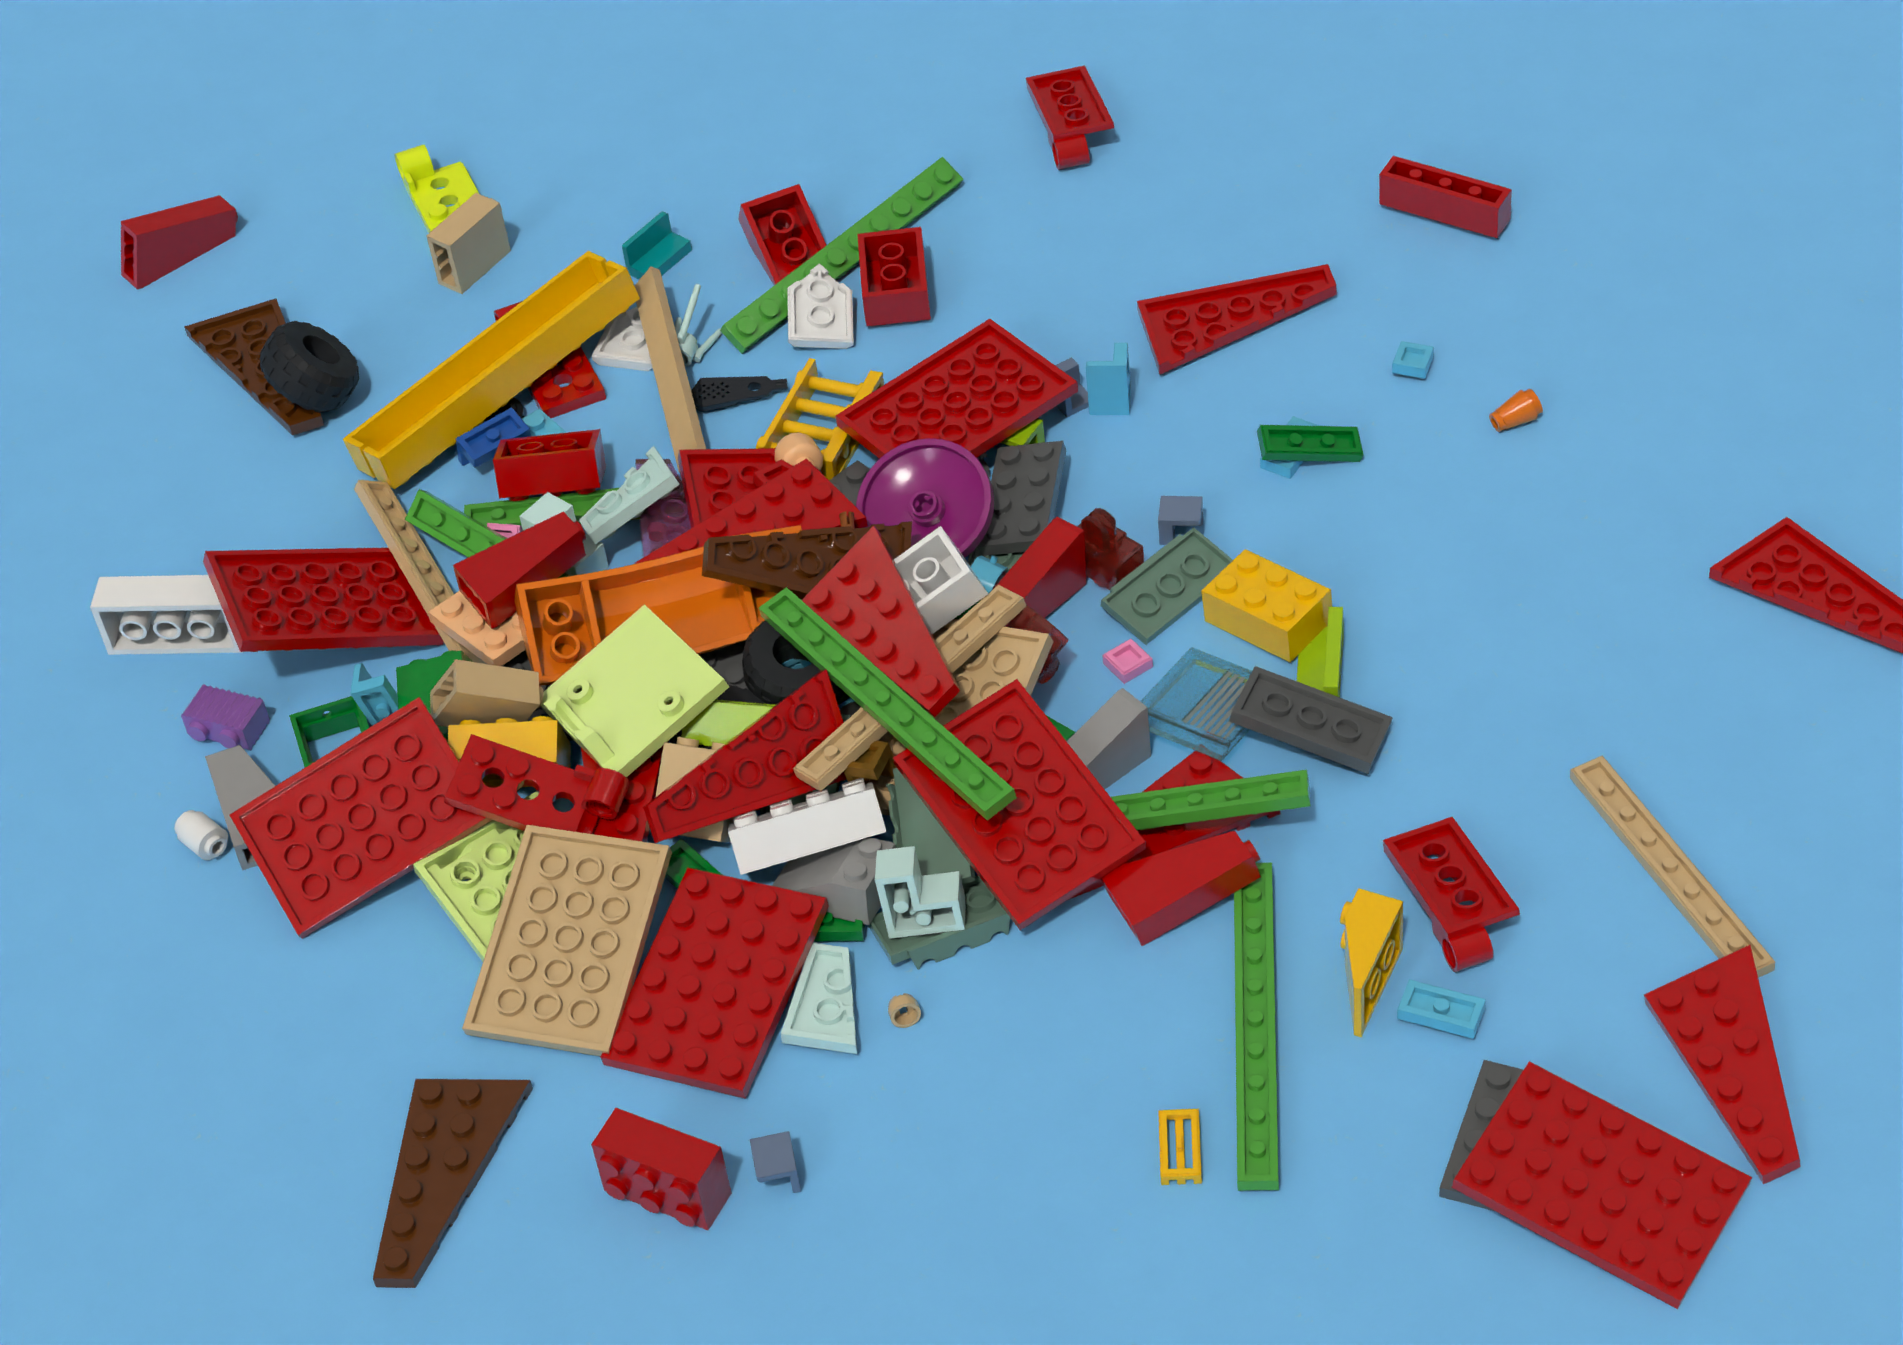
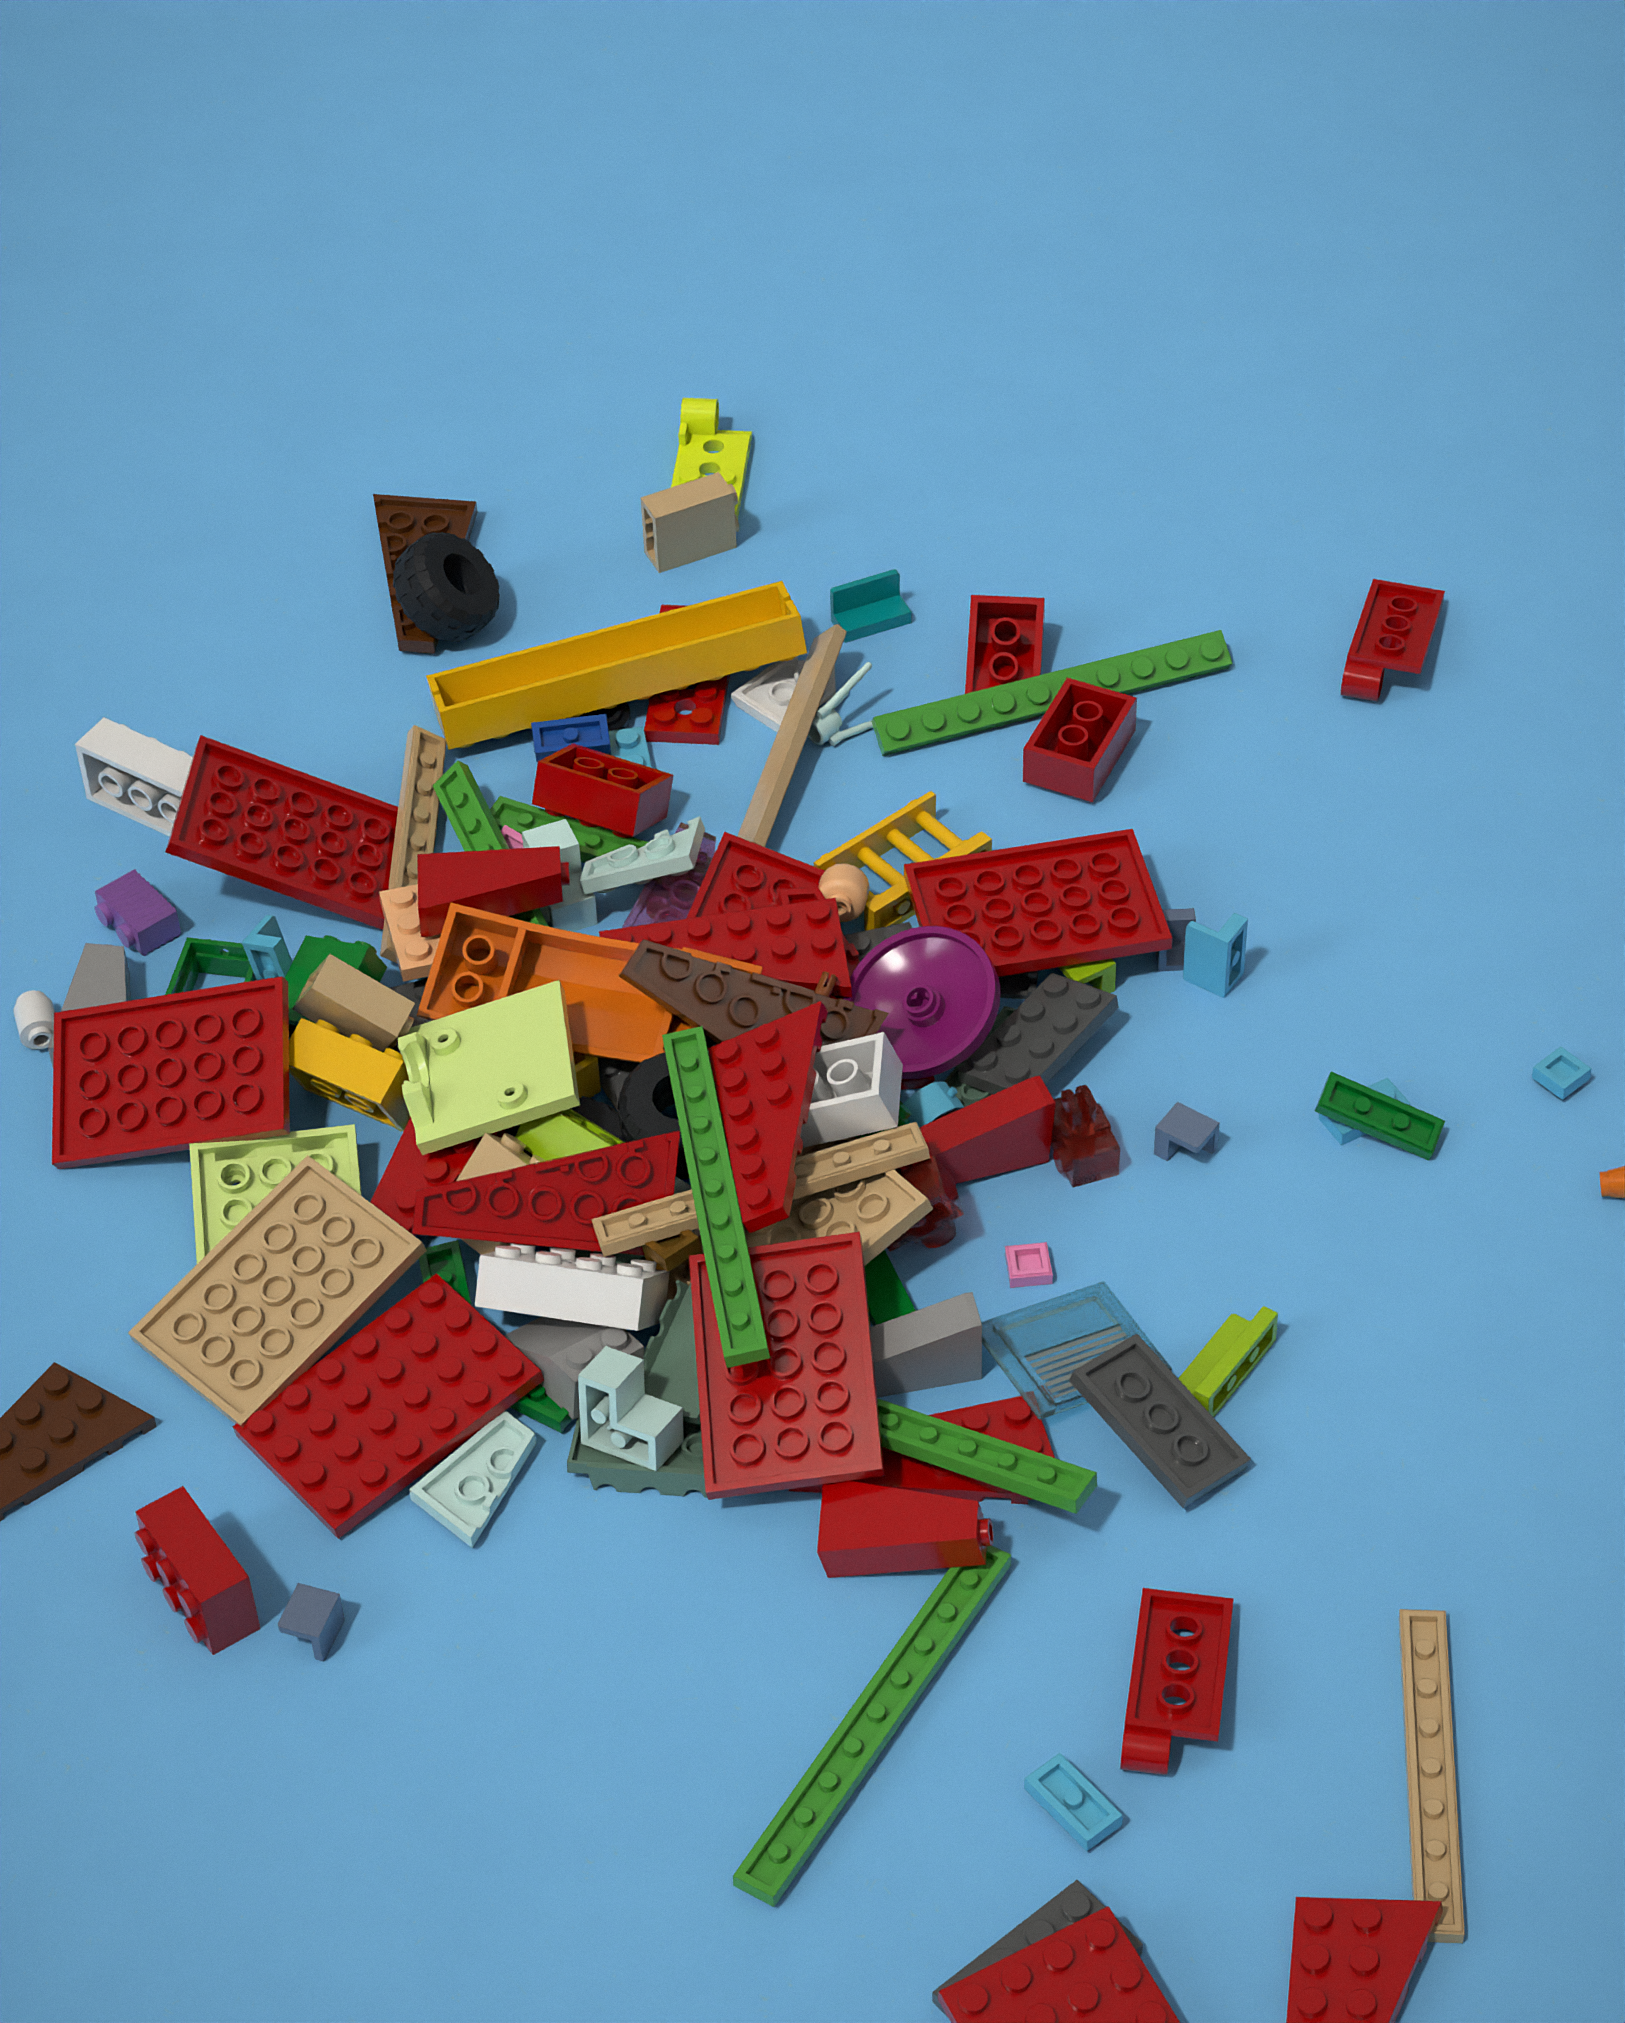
camera: 25 degrees right, 0 degrees up
red slope [121,195,238,289] -> none
red hinge [444,734,630,834] -> none
black piece [691,376,788,411] -> none
white tile [787,264,854,349] -> none
tan hinge [888,993,921,1028] -> none
sand green piece [1100,527,1233,645] -> none
red wing [1137,264,1337,375] -> none
yellow tile [1158,1109,1202,1185] -> none
yellow brick [1201,549,1332,663] -> none
yellow slope [1340,888,1403,1037] -> none

